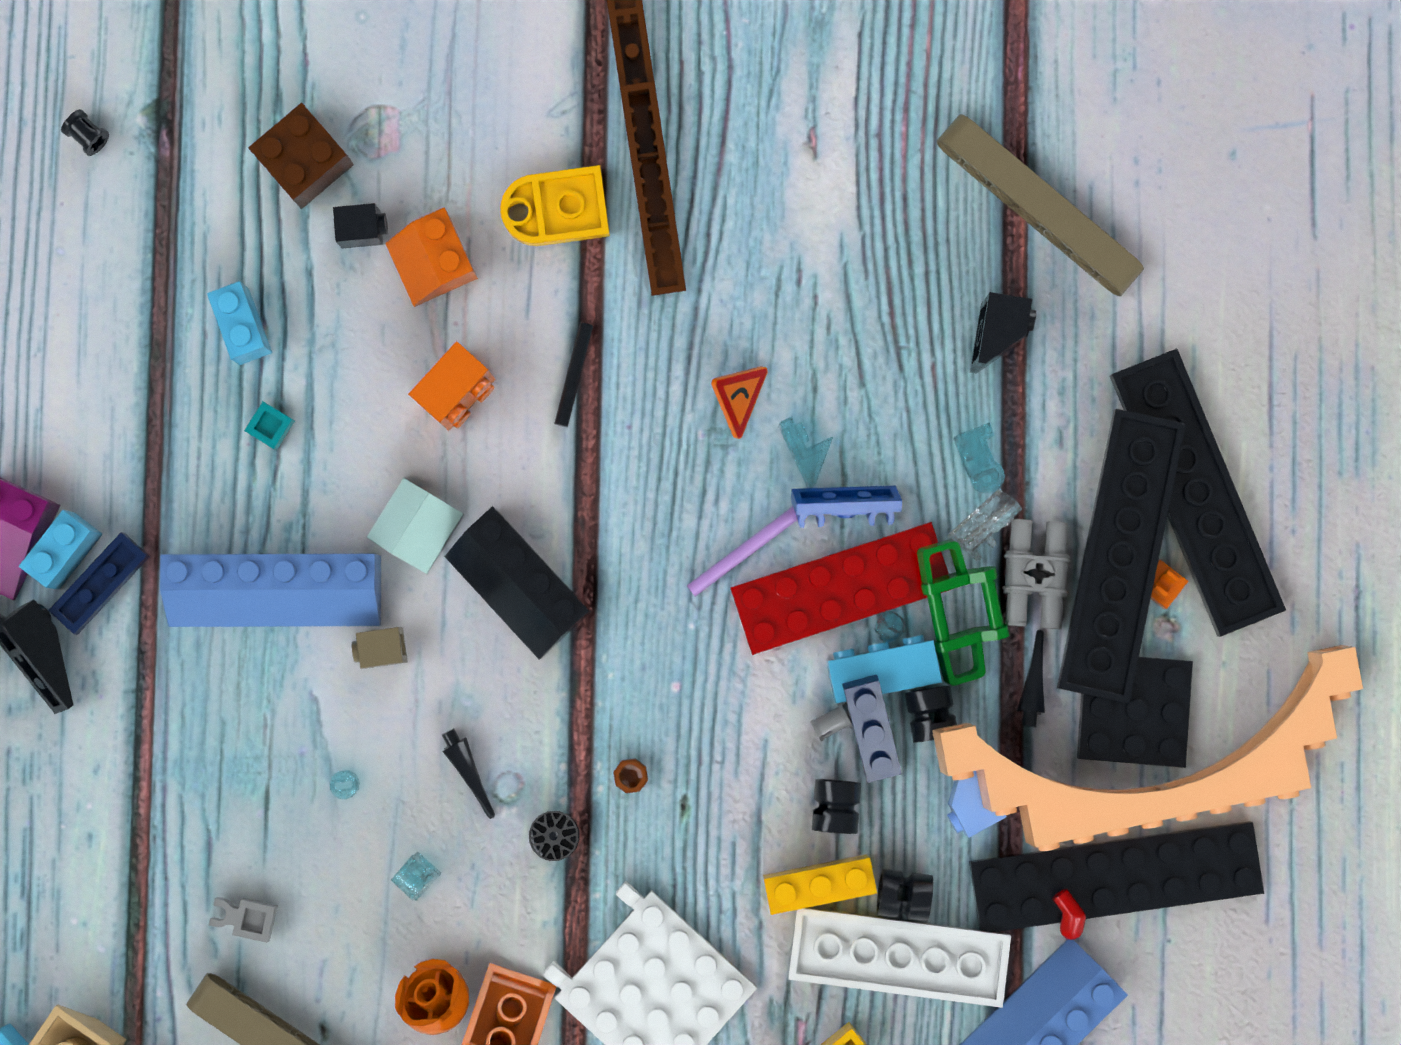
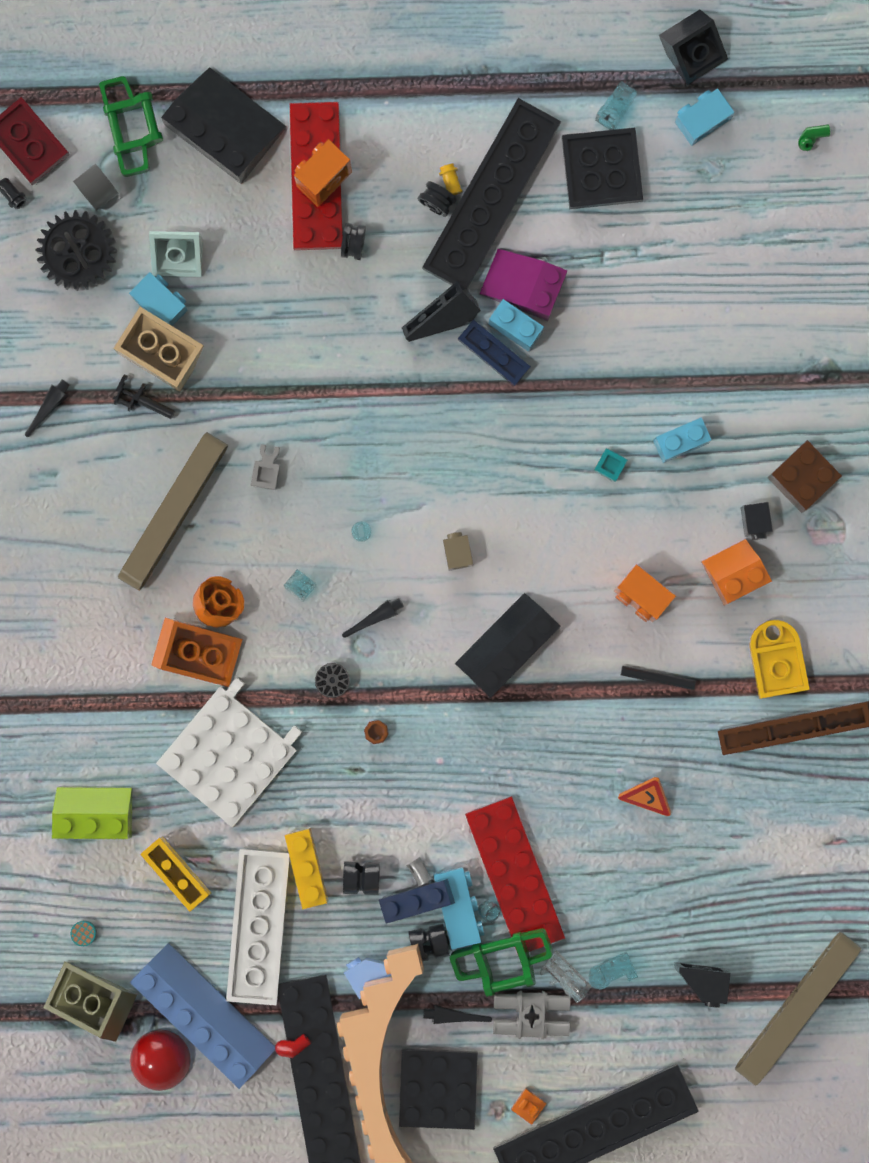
camera: 85 degrees right, 0 degrees up
black bush [61,109,109,156] -> none
medium blue slope [160,554,381,627] -> none
light aqua slope [367,477,464,574] -> none
lavender bar [687,506,797,596] -> none
clear light blue slope [778,417,833,488] -> none
blue plate [791,485,902,528] -> none
black wheel [876,869,933,922] -> none
black plate [1057,409,1186,704] -> none

